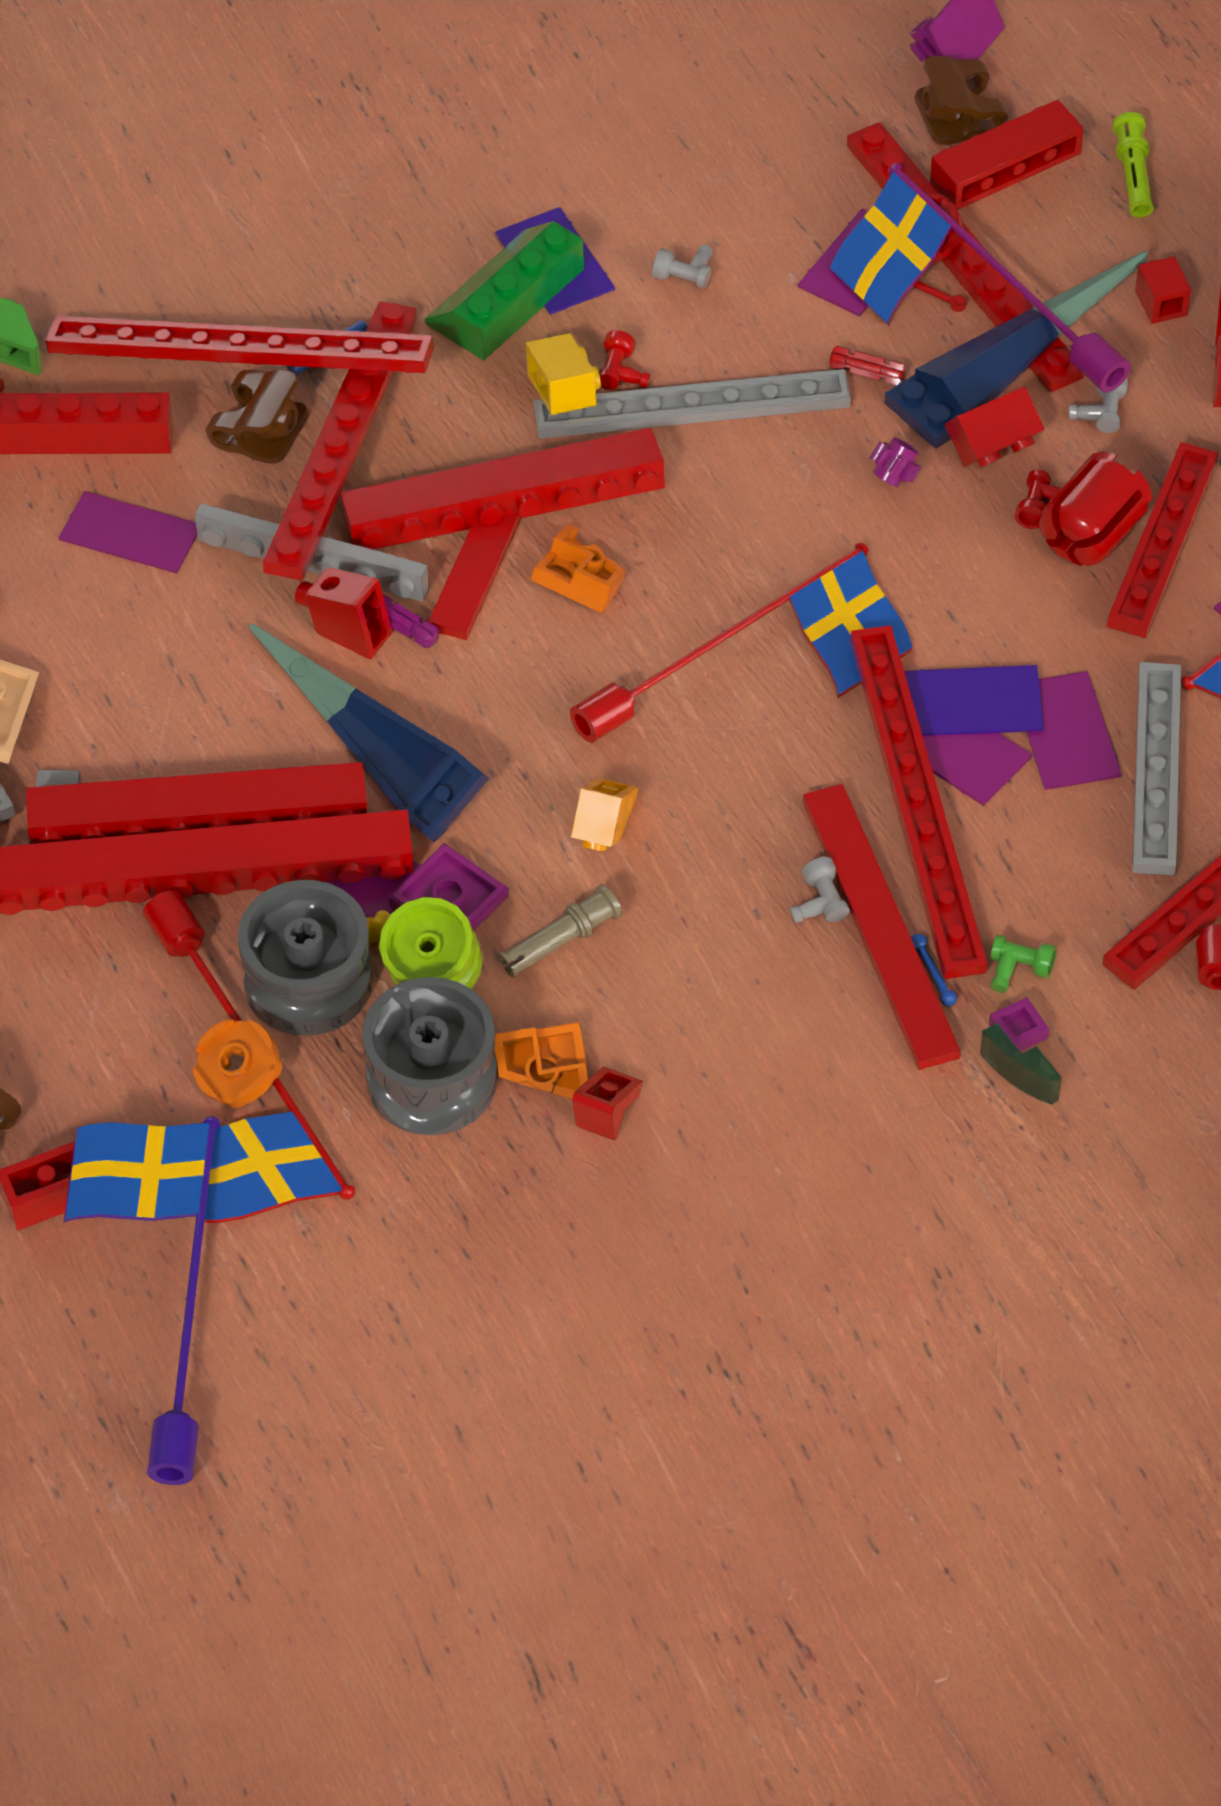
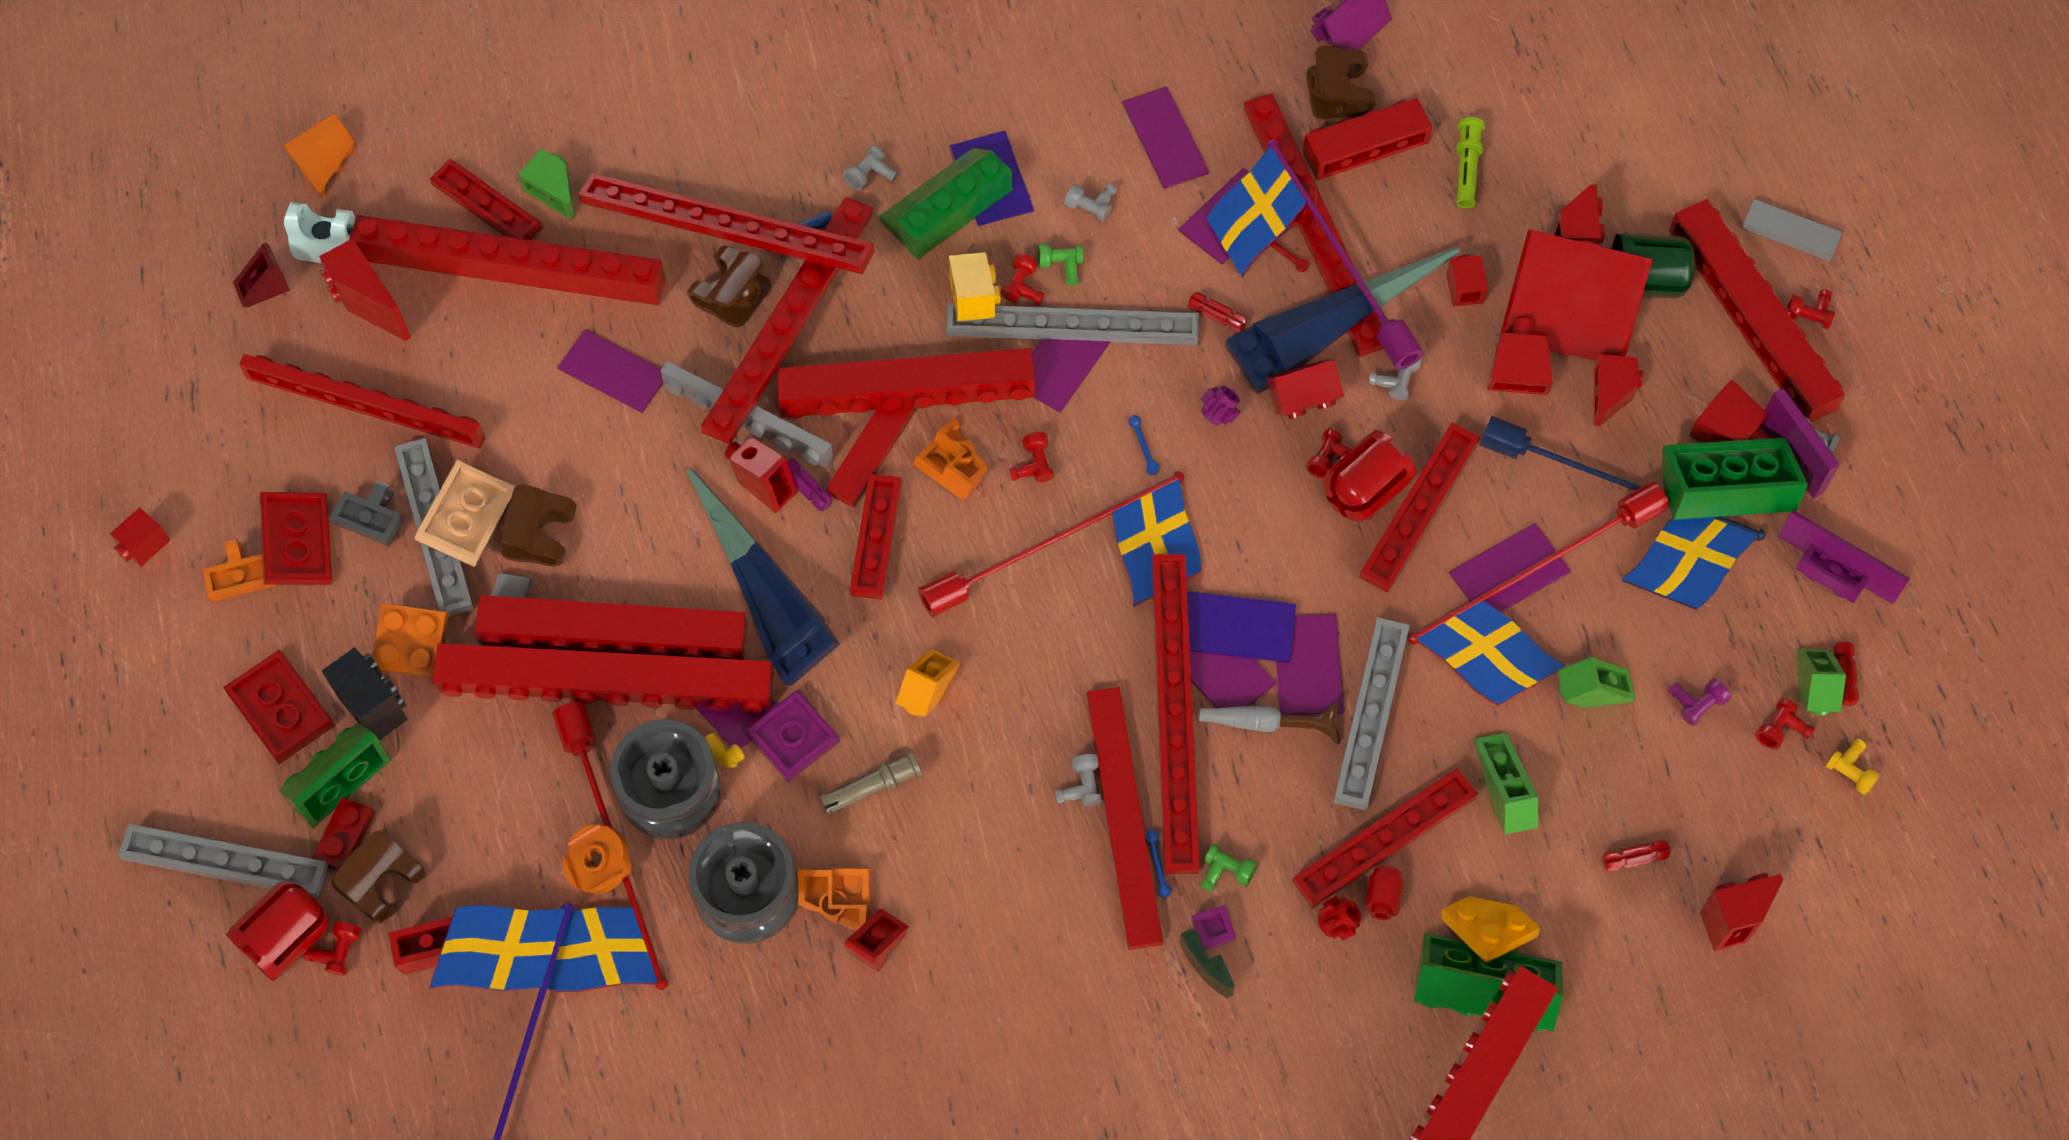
camera: 10 degrees right, 10 degrees up
lime wheel [379,897,483,990] -> none
none -> reddish brown piece [501,484,577,567]
none -> light grey piece [842,146,899,190]
none -> red plate [850,474,902,600]
none -> red piece [1009,432,1054,482]
none -> magenta window [1032,339,1111,413]
none -> bright green piece [1038,243,1083,286]
none -> magenta piece [1122,87,1209,189]
none -> blue hinge [1128,415,1159,475]
none -> light grey piece [1199,701,1341,744]
none -> red gear [1318,895,1361,941]

